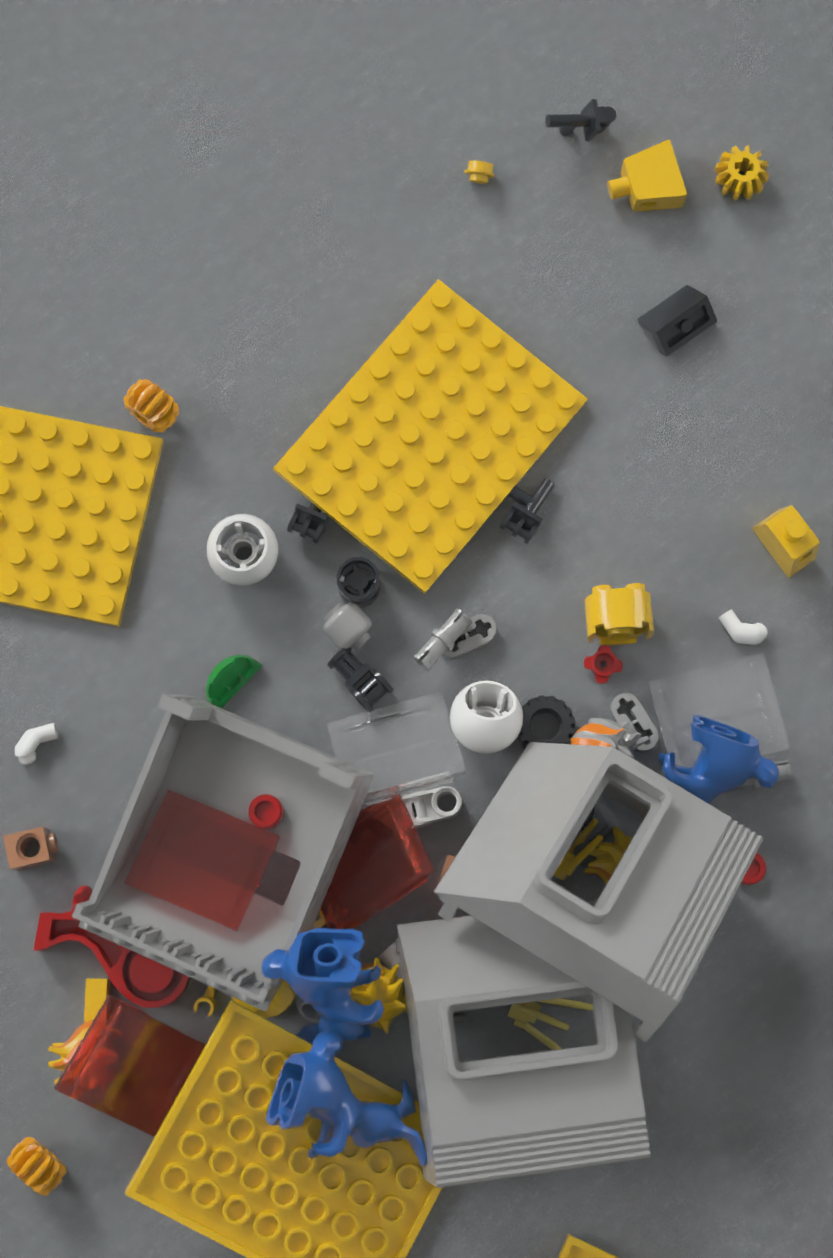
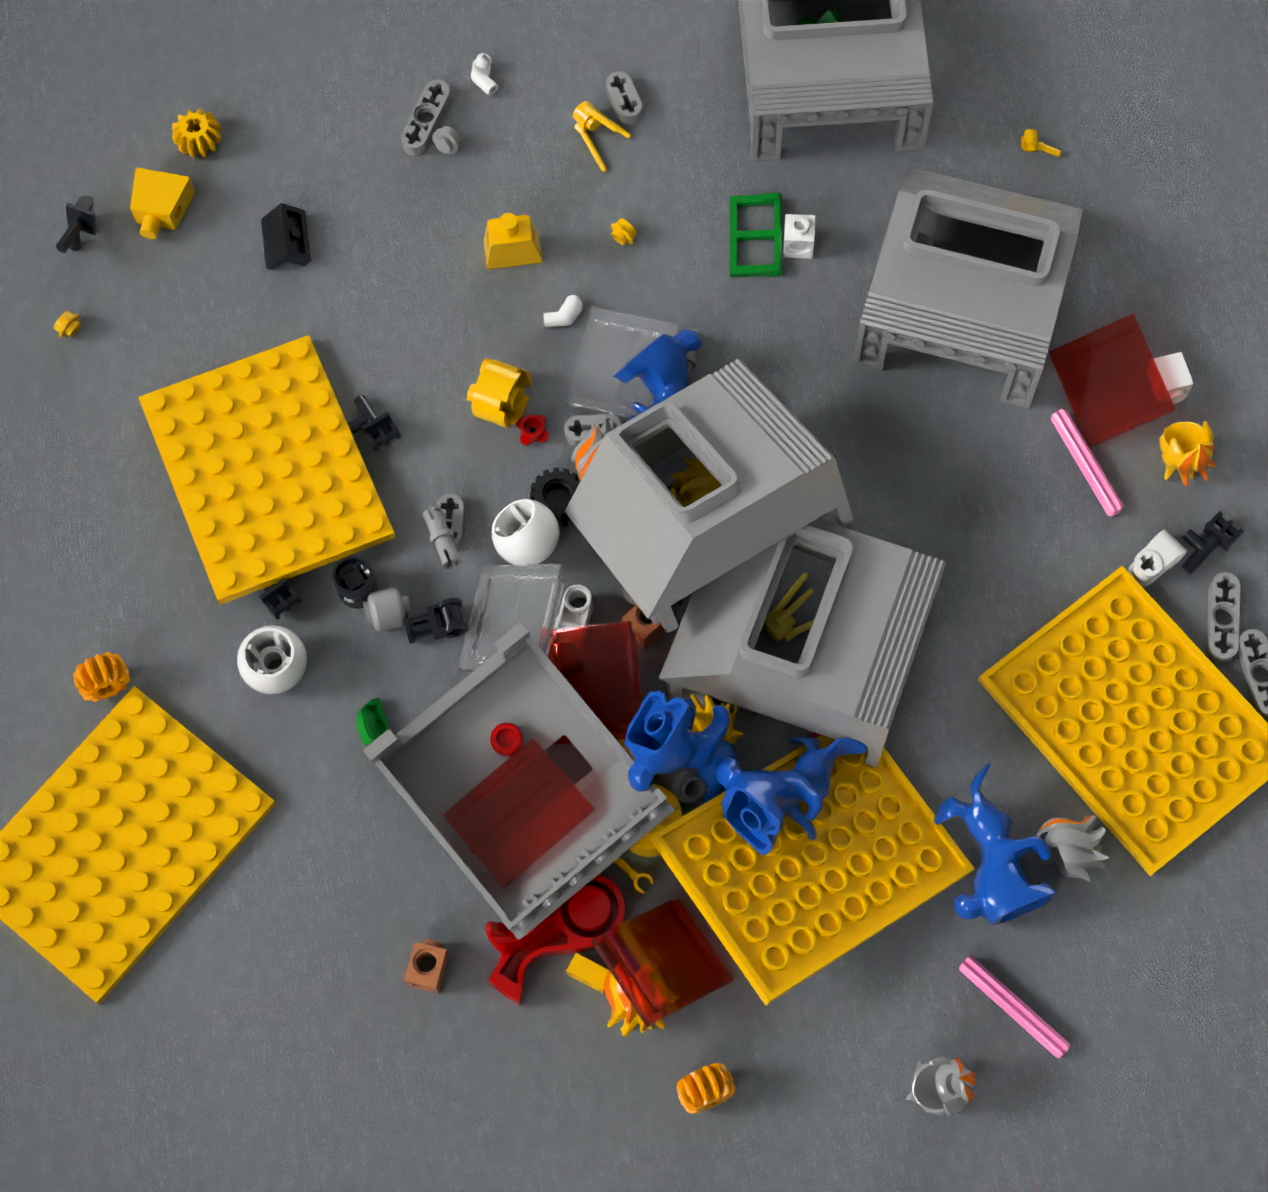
camera: 60 degrees left, 10 degrees down
white arm [15,723,59,765] -> none

